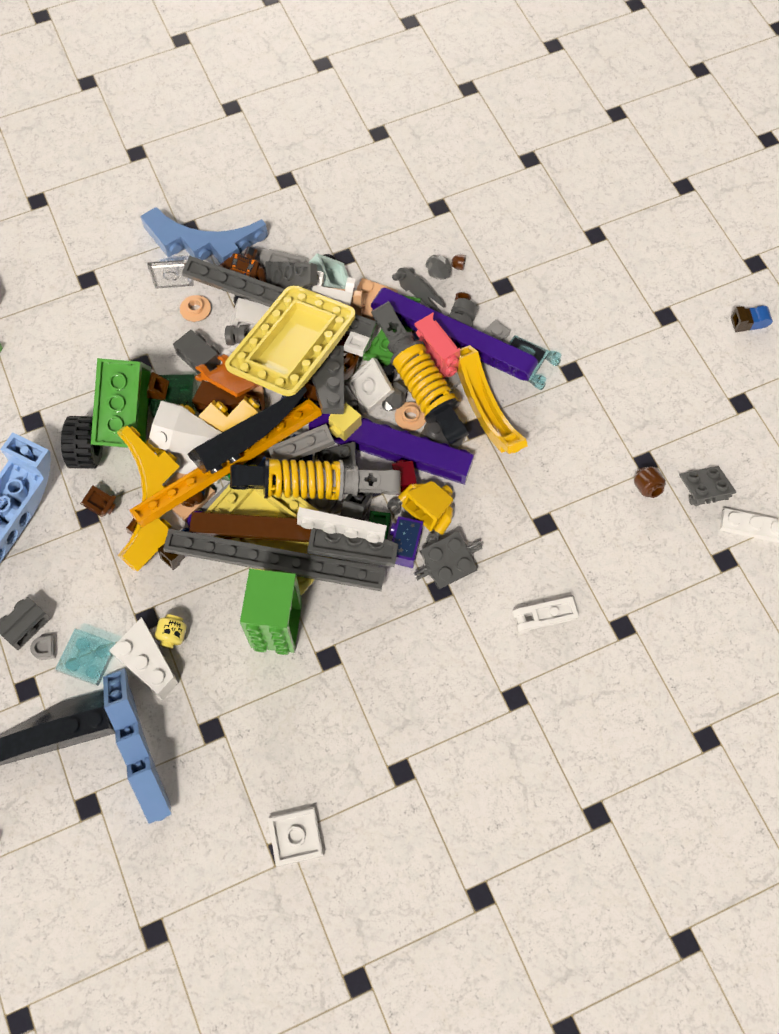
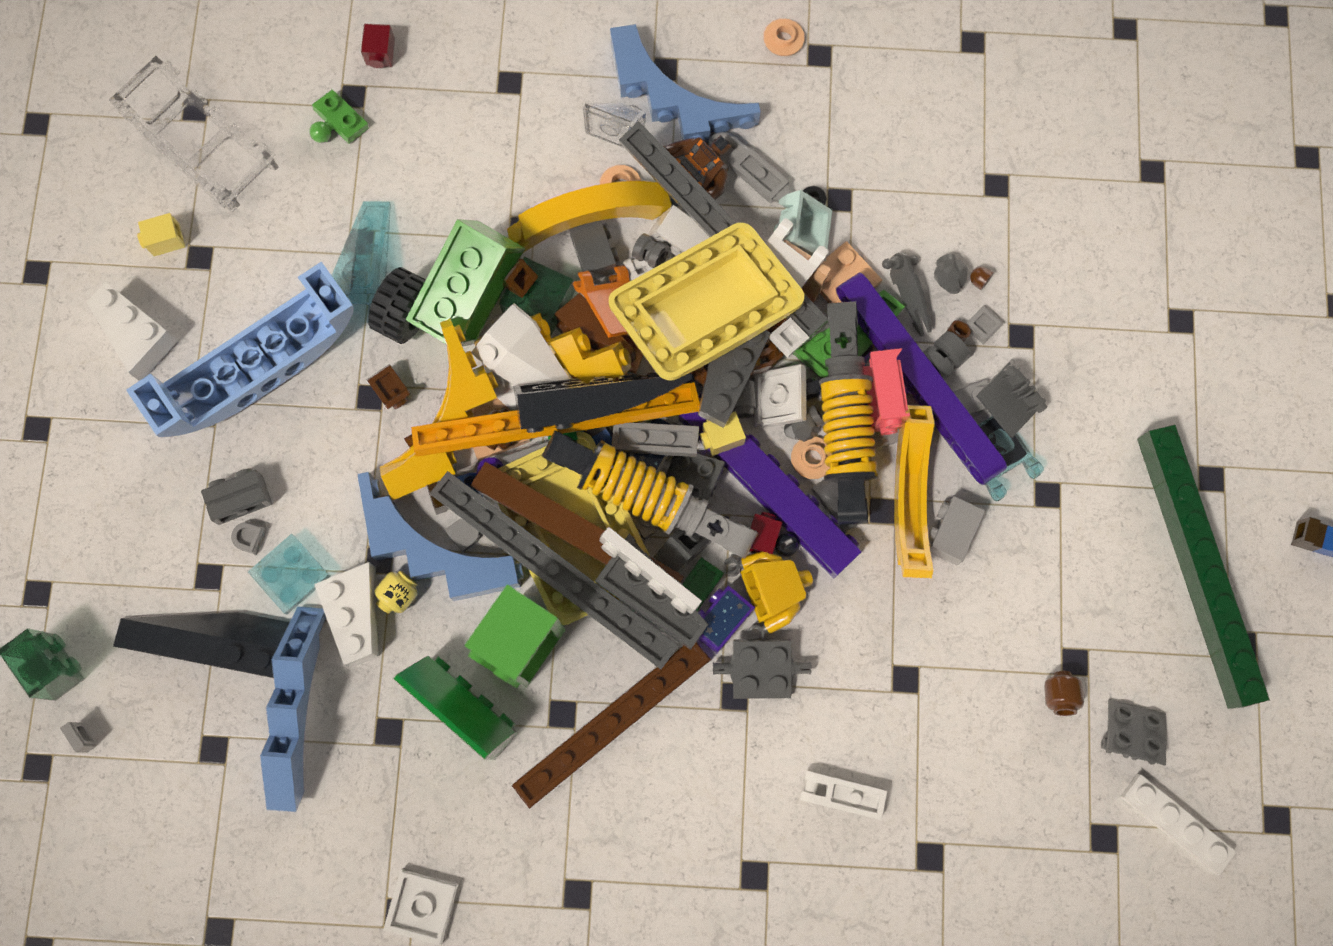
camera: 25 degrees right, 10 degrees up
dark grey wing [265,261,318,289] -> none
none -> clear light blue wedge [332,201,391,304]
none -> medium blue arch [357,472,524,601]
none -> green slope [393,655,518,760]
none -> light grey tile [445,519,480,553]
none -> yellow arch [507,181,672,253]
none -> reddish brown tile [511,641,711,809]
none -> light nougat piece [764,19,804,56]
none -> black hinge [775,533,798,557]
none -> light grey brick [928,496,985,565]
none -> light grey tile [966,305,1004,345]
none -> dark grey hinge [976,362,1048,438]
none -> dark green brick [1137,425,1270,709]

